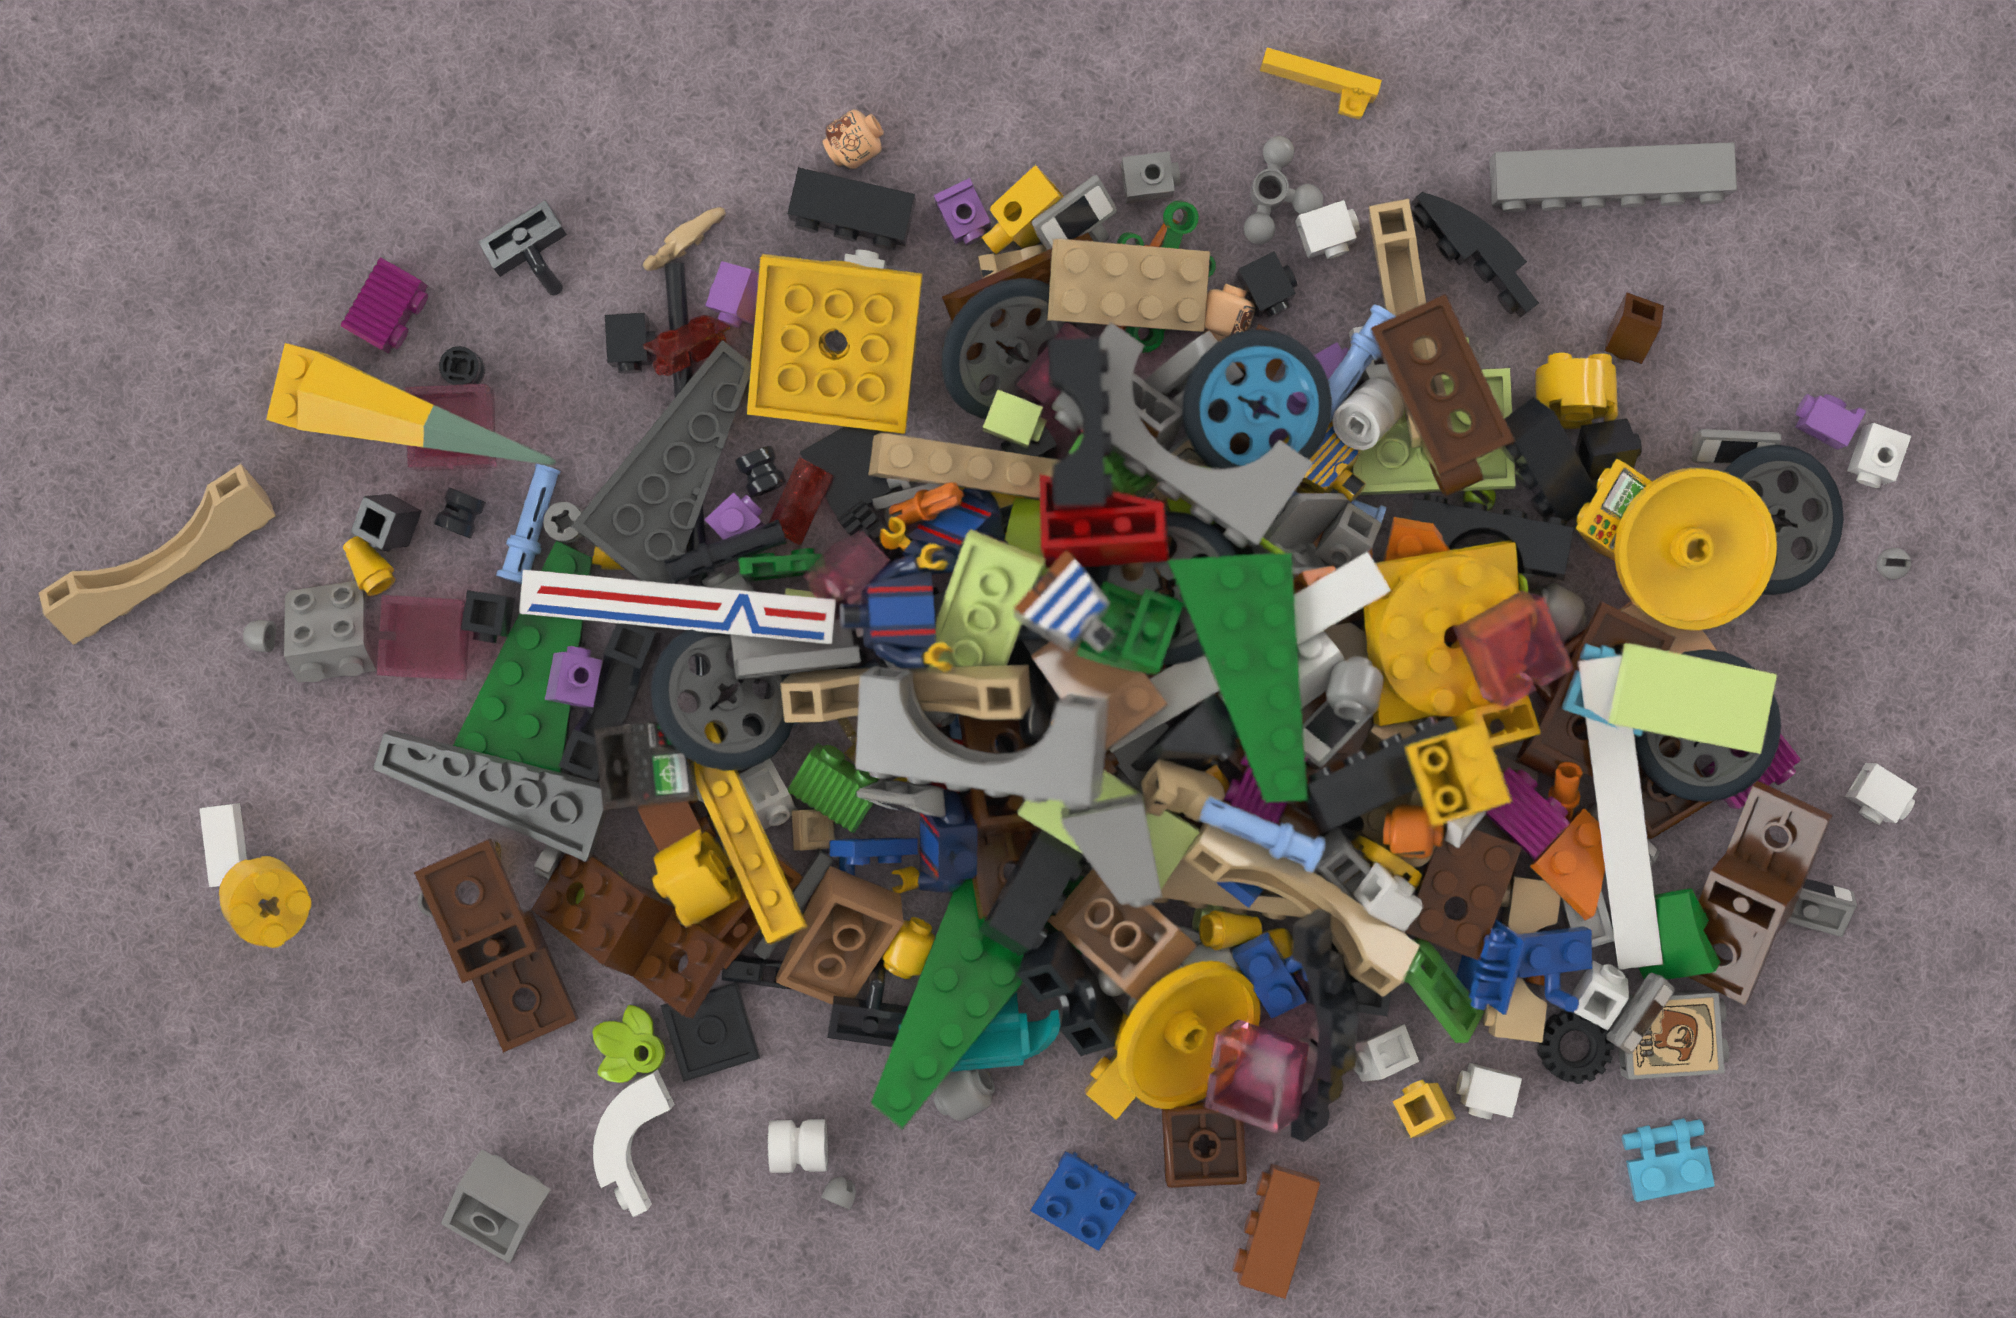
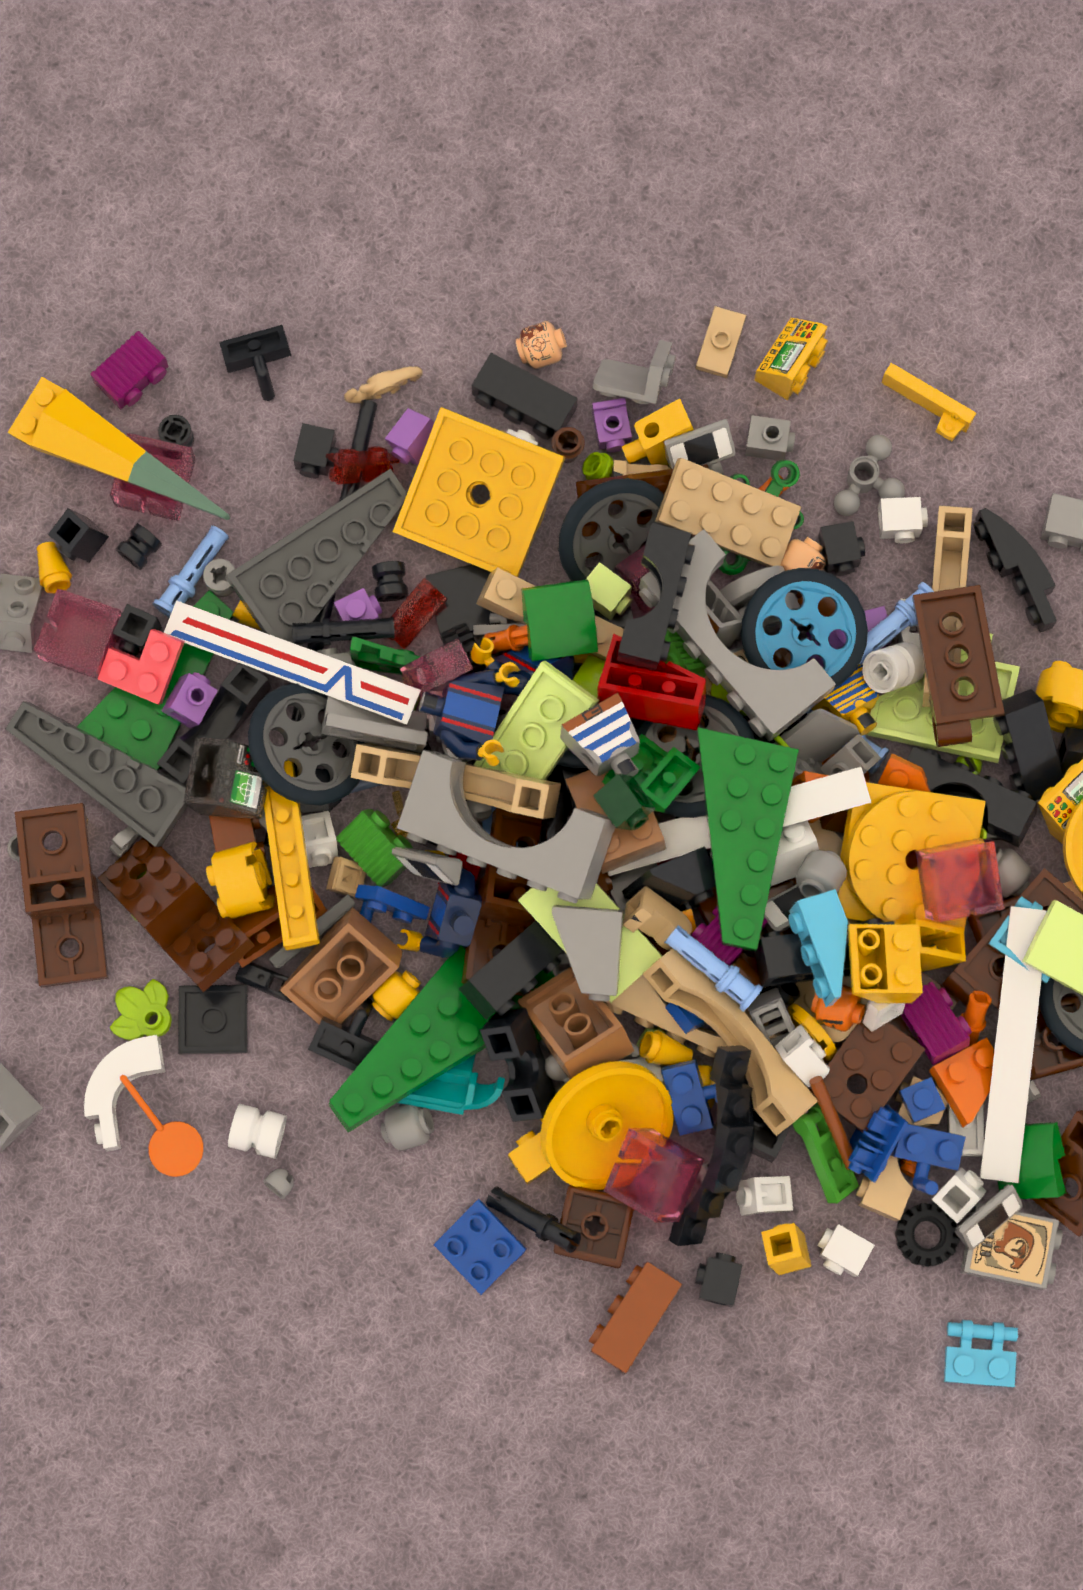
camera: 15 degrees right, 10 degrees down
none -> coral plate [98,629,185,705]
none -> orange piece [120,1075,204,1177]
none -> black pin [486,1187,581,1253]
none -> green slope [521,579,598,661]
none -> reddish brown cone [552,427,585,463]
none -> lime plate [582,452,613,480]
none -> light grey bracket [592,340,676,404]
none -> dark green brick [593,774,656,830]
none -> black brick [695,1252,743,1307]
none -> tan plate [696,306,746,378]
none -> yellow slope [754,318,828,400]
none -> medium azure slope [788,889,848,1007]
none -> dark orange bar [809,1076,853,1170]
none -> blue plate [899,1077,946,1123]

